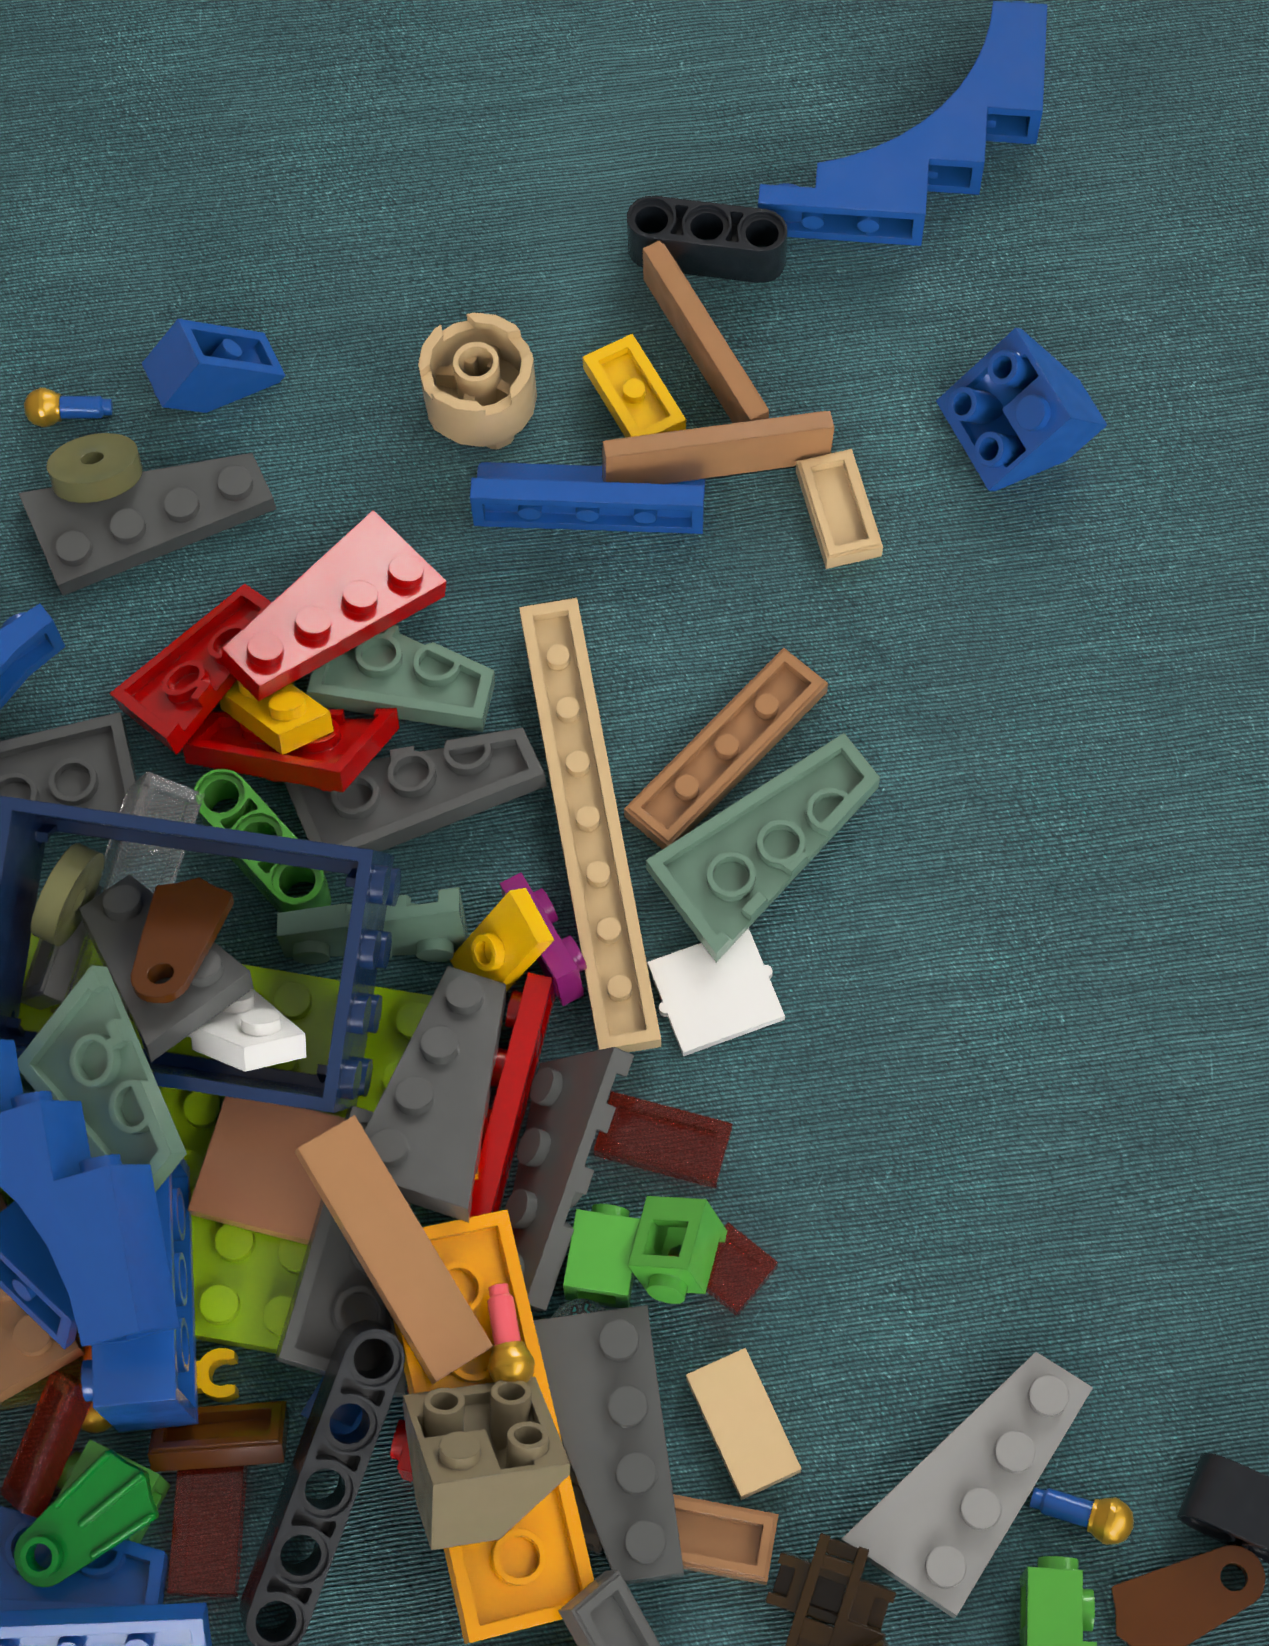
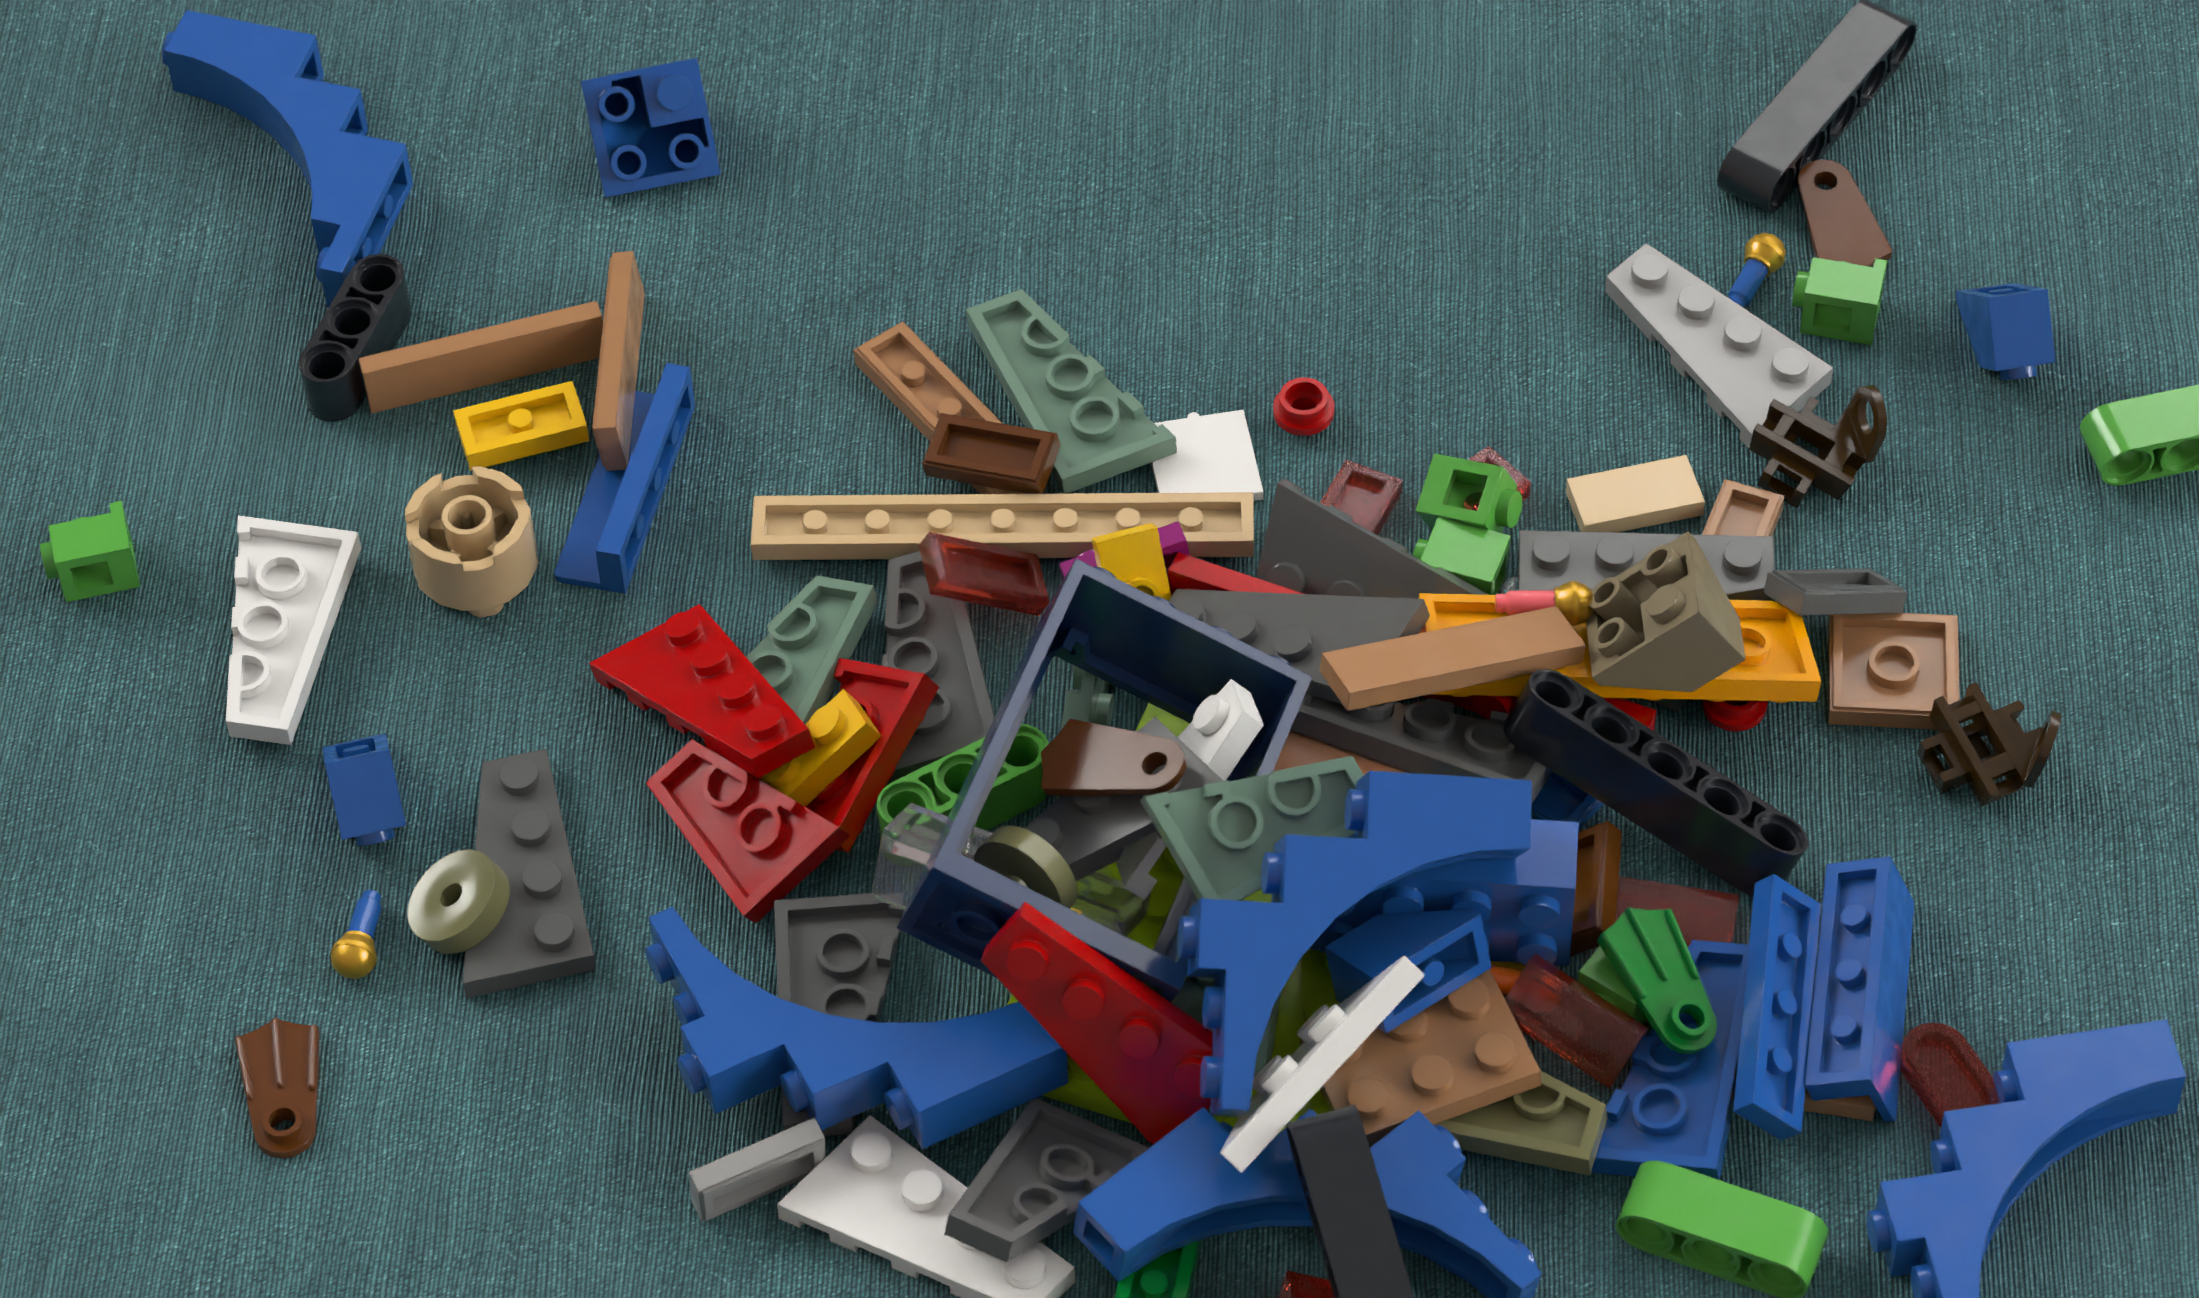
camera: 80 degrees left, 15 degrees down
tan tile [796,449,883,569] -> none
none -> bright green brick [40,501,141,602]
none -> white wing [226,516,361,745]
none -> clear red tile [919,532,1050,616]
none -> reddish brown tile [922,413,1061,494]
none -> red plate [1273,377,1334,436]

